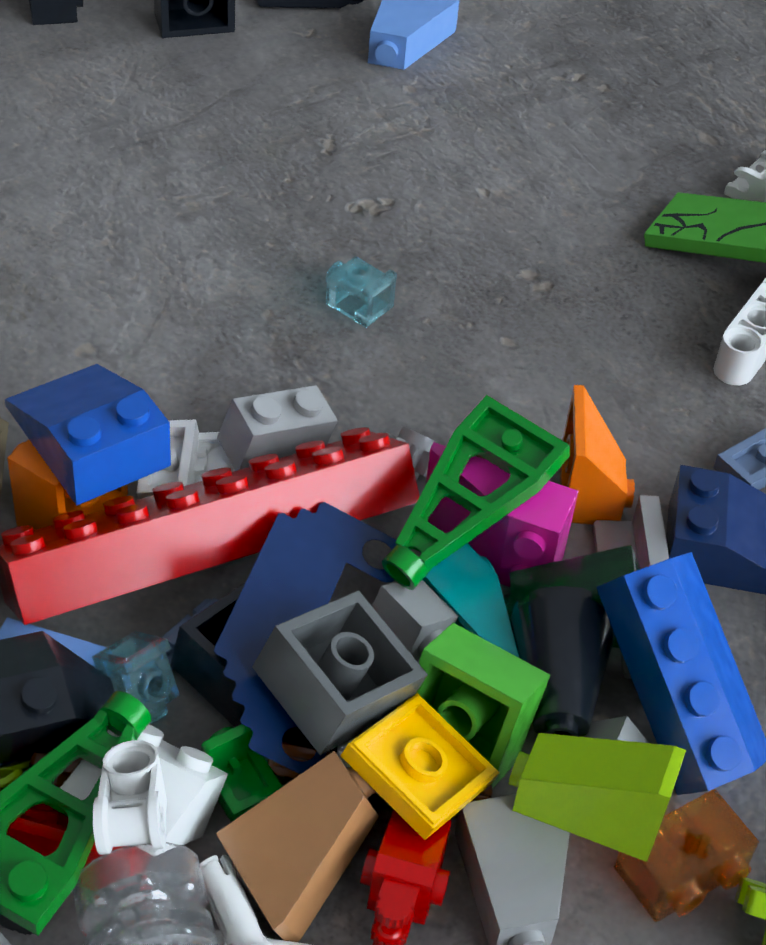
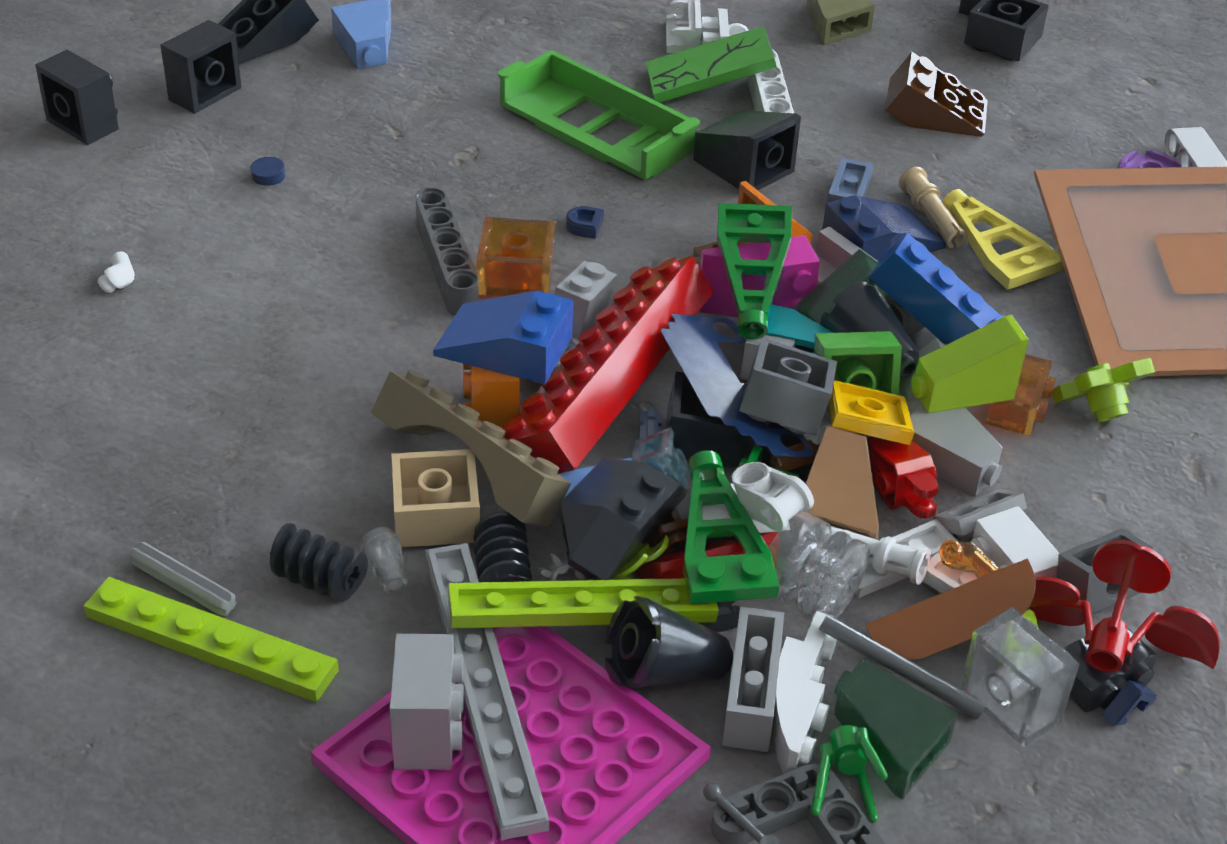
camera: 35 degrees left, 5 degrees down
clear light blue brick [326,256,397,328] -> none
none -> dark blue tile [250,157,286,186]
none -> dark grey beam [415,187,479,316]
none -> clear orange brick [477,217,556,297]
none -> bright green piece [498,50,700,180]
none -> dark blue tile [566,206,604,239]
none -> black slope [693,110,801,190]

